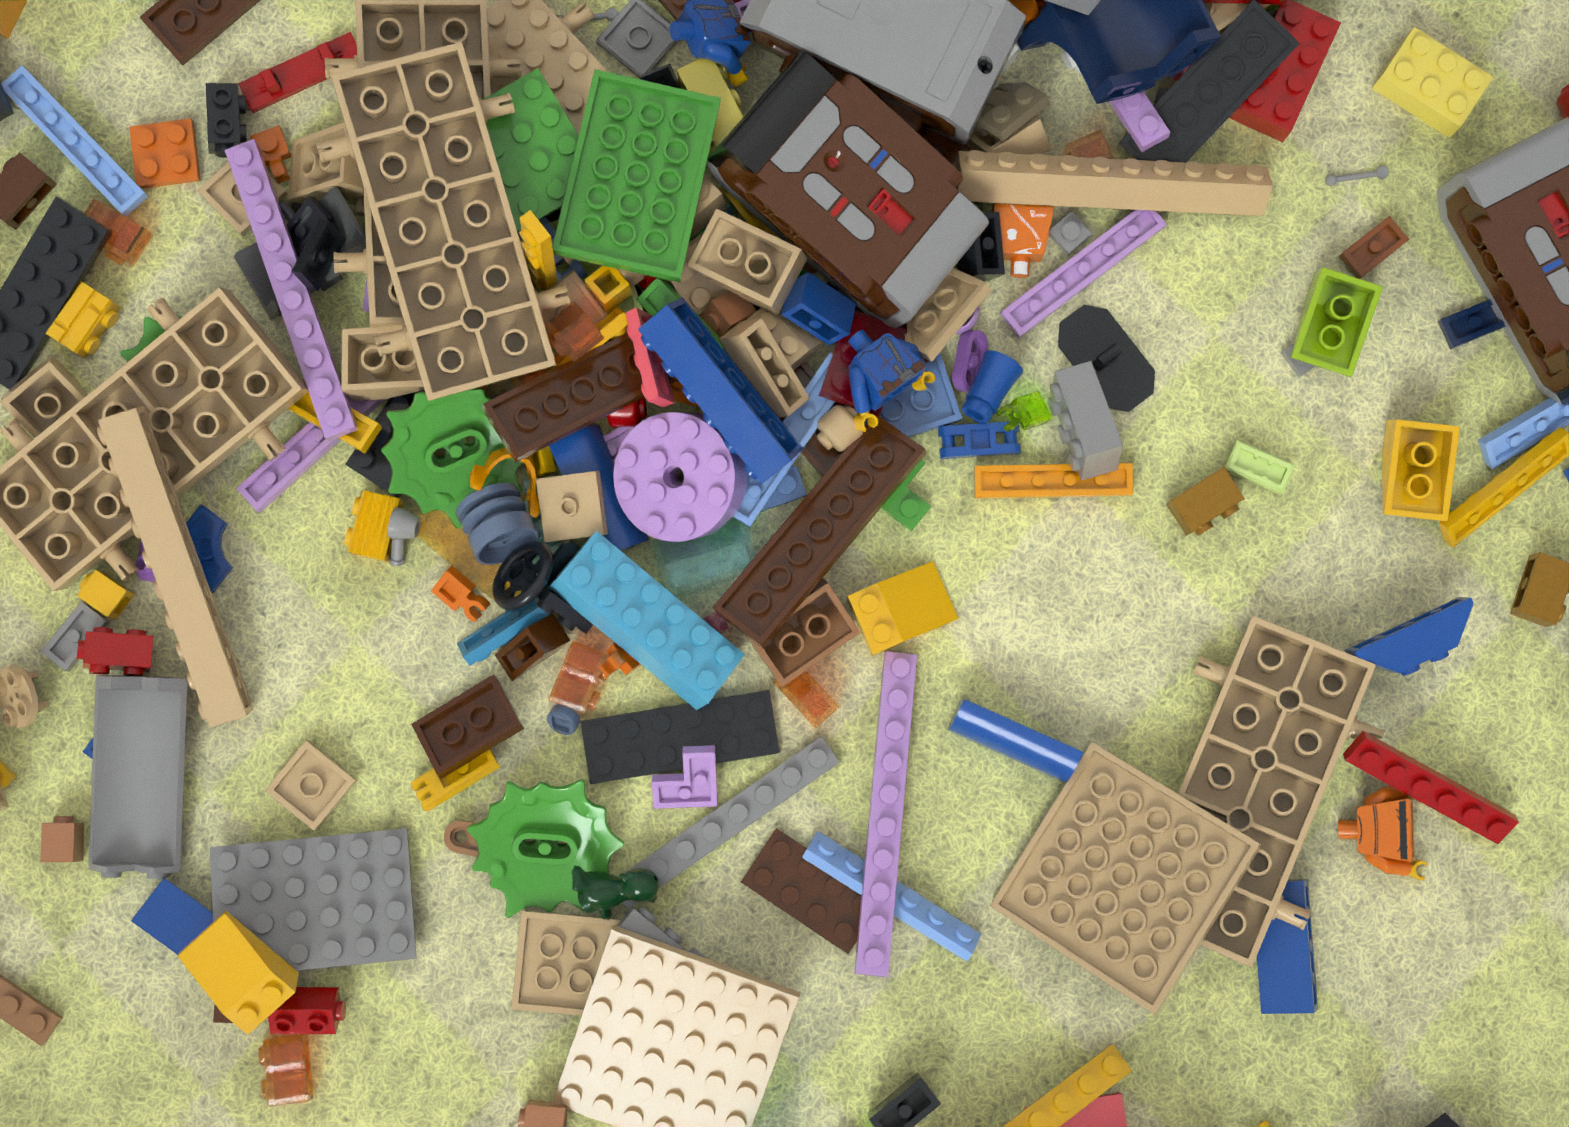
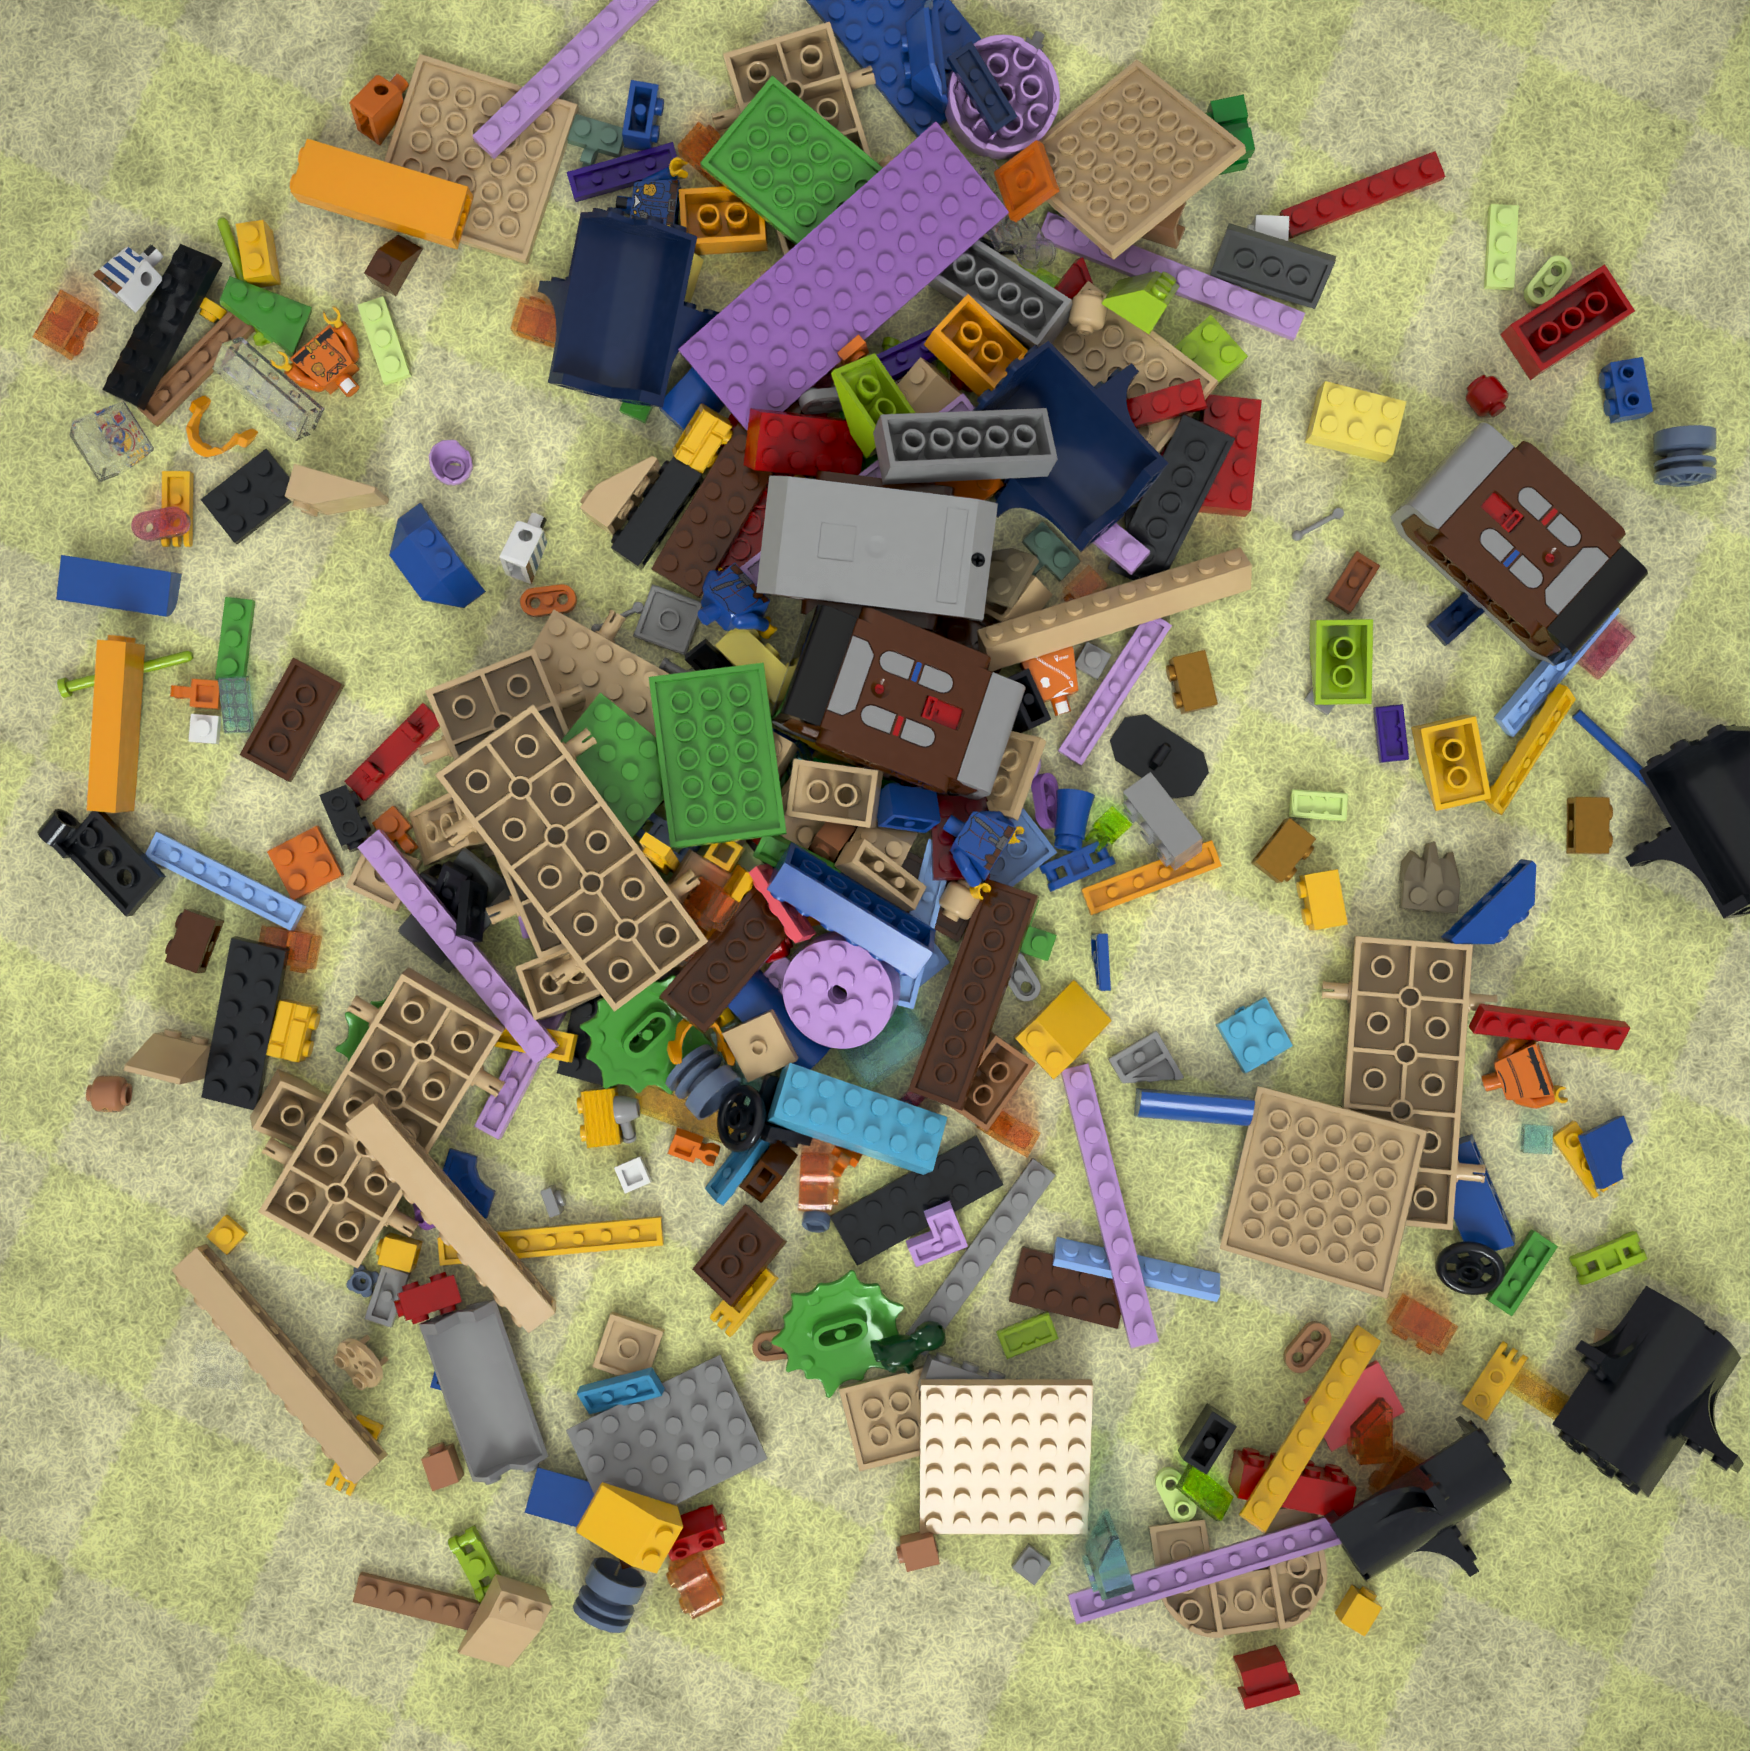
camera: 15 degrees left, 5 degrees up
none -> sand blue plate [347,1264,379,1297]
none -> yellow plate [437,1216,664,1266]
none -> lime plate [448,1525,501,1604]
none -> tan slope [458,1574,552,1668]
none -> light grey plate [540,1184,566,1218]
none -> sand blue wheel [573,1557,647,1633]
none -> dark azure plate [577,1367,665,1415]
none -> white plate [614,1156,652,1193]
none -> lime plate [996,1311,1059,1359]
none -> light grey plate [1008,953,1041,1001]
none -> sand green plate [1022,521,1081,582]
none -> blue tile [1091,933,1111,991]
none -> light grey wing [1107,1030,1184,1083]
none -> pearl gold brick [1166,650,1218,714]
none -> medium azure plate [1216,997,1293,1073]
none -> medium nougat plate [1283,1321,1331,1373]
none -> yellow brick [1296,869,1348,930]
none -> dark purple plate [1373,704,1409,763]
none -> clear orange brick [1386,1293,1458,1356]
none -> dark tan plate [1399,841,1460,914]
none -> black plate [1435,1241,1506,1295]
none -> bright green plate [1485,1229,1558,1316]
none -> clear light blue plate [1520,1124,1553,1154]
none -> yellow hinge [1550,1121,1617,1199]
none -> lime plate [1569,1231,1647,1285]
none -> blue tile [1578,1116,1633,1189]

